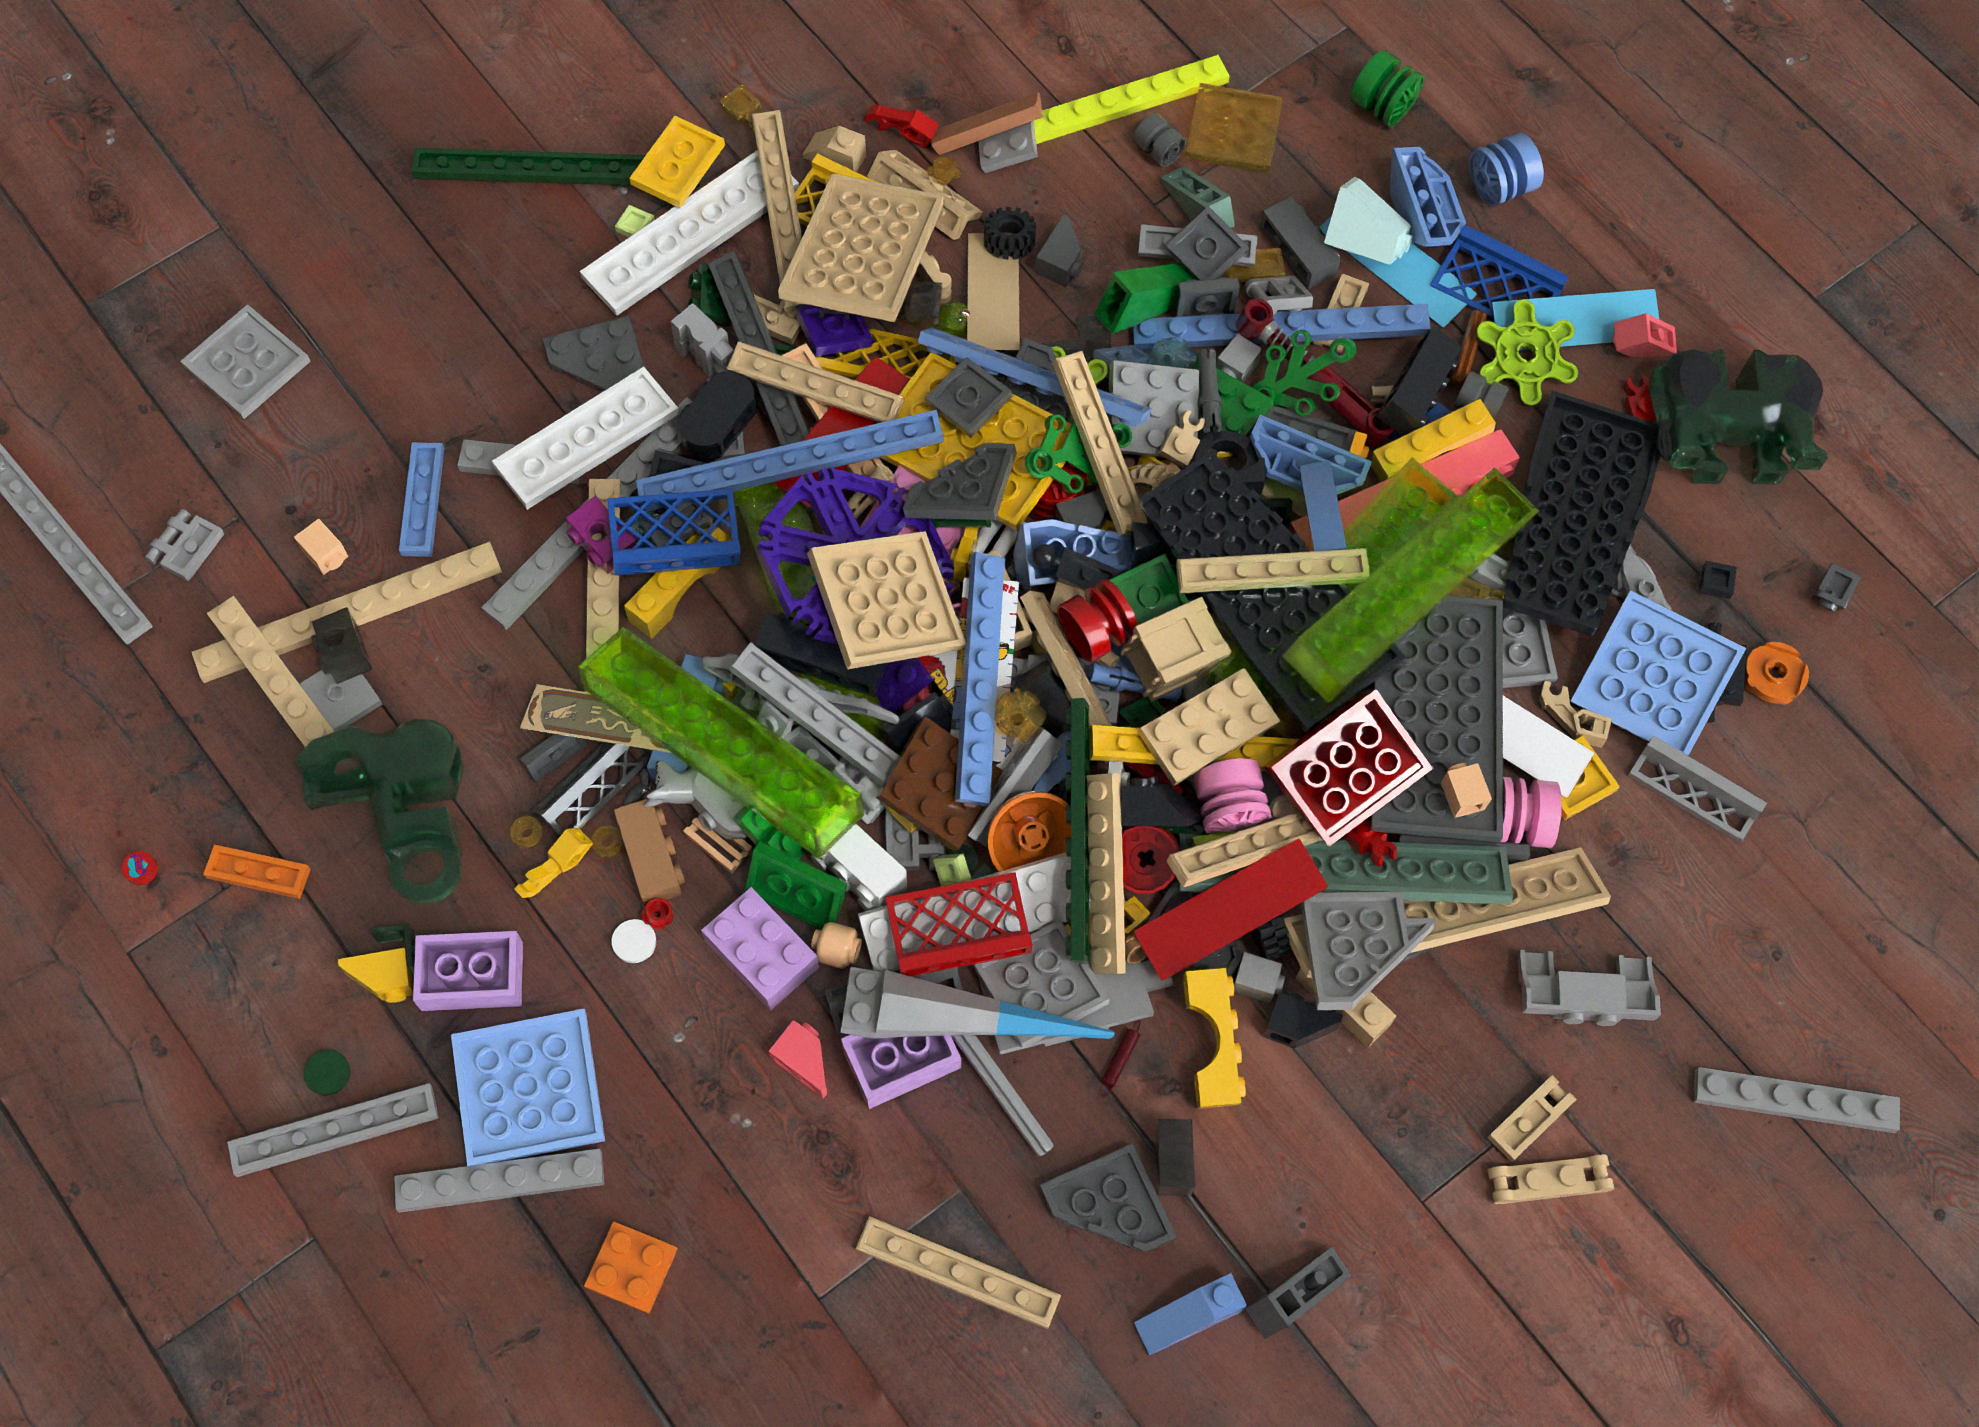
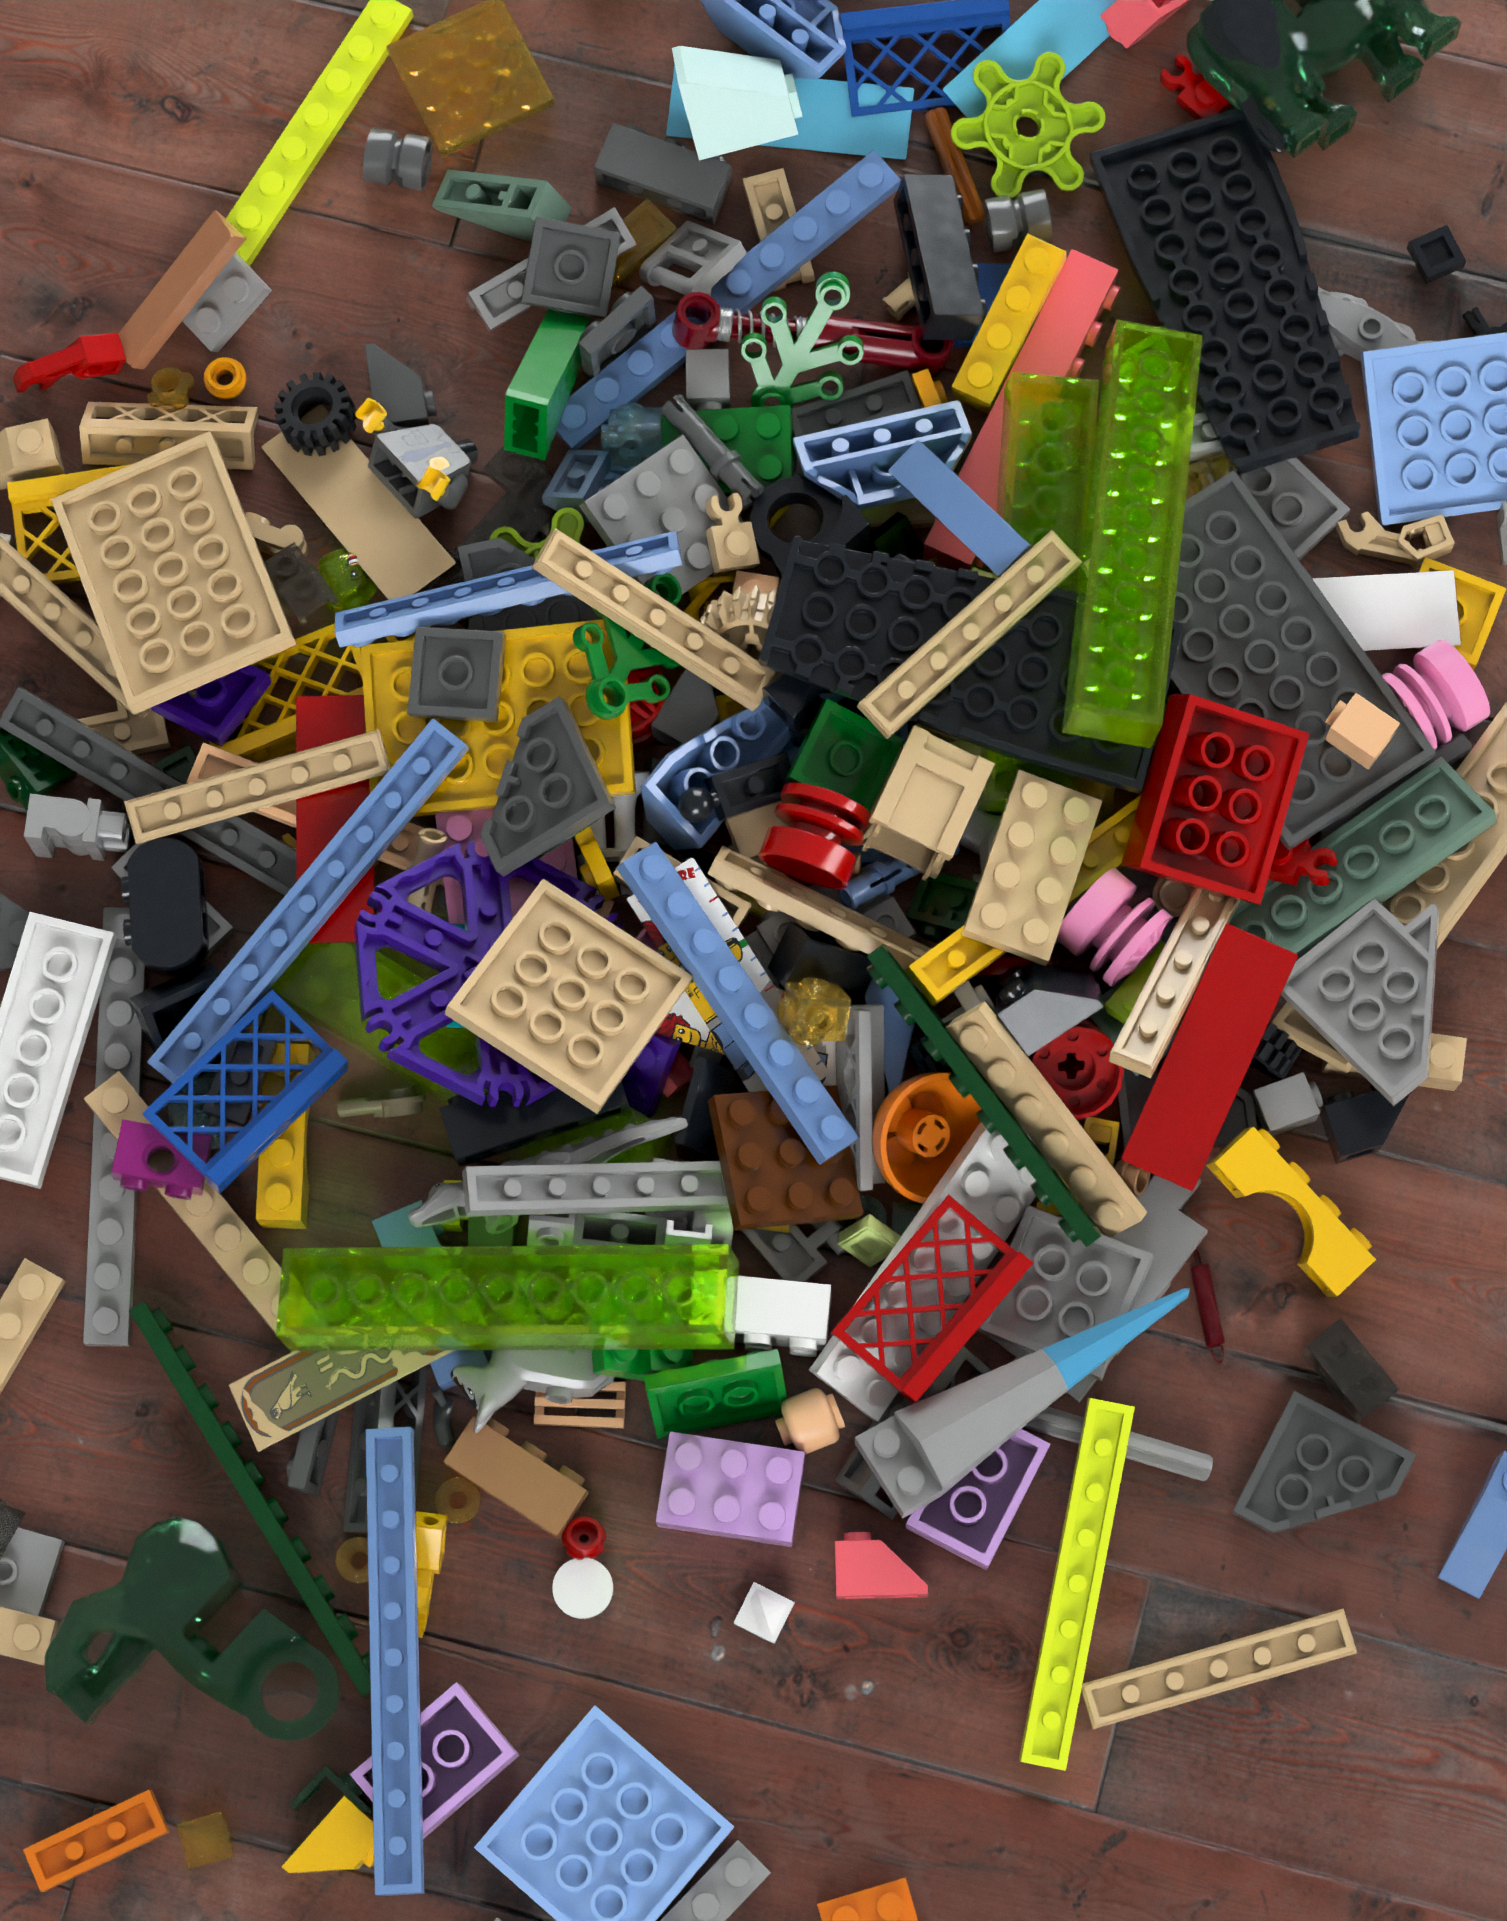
camera: 30 degrees left, 10 degrees up
none -> dark green plate [129,1301,371,1699]
none -> clear yellow plate [176,1811,235,1870]
none -> light orange plate [203,357,247,400]
none -> dark tan plate [337,1086,425,1118]
none -> dark grey torso [355,398,478,519]
none -> medium blue plate [366,1427,424,1896]
none -> white tile [734,1582,795,1644]
none -> neon yellow plate [1019,1398,1135,1771]

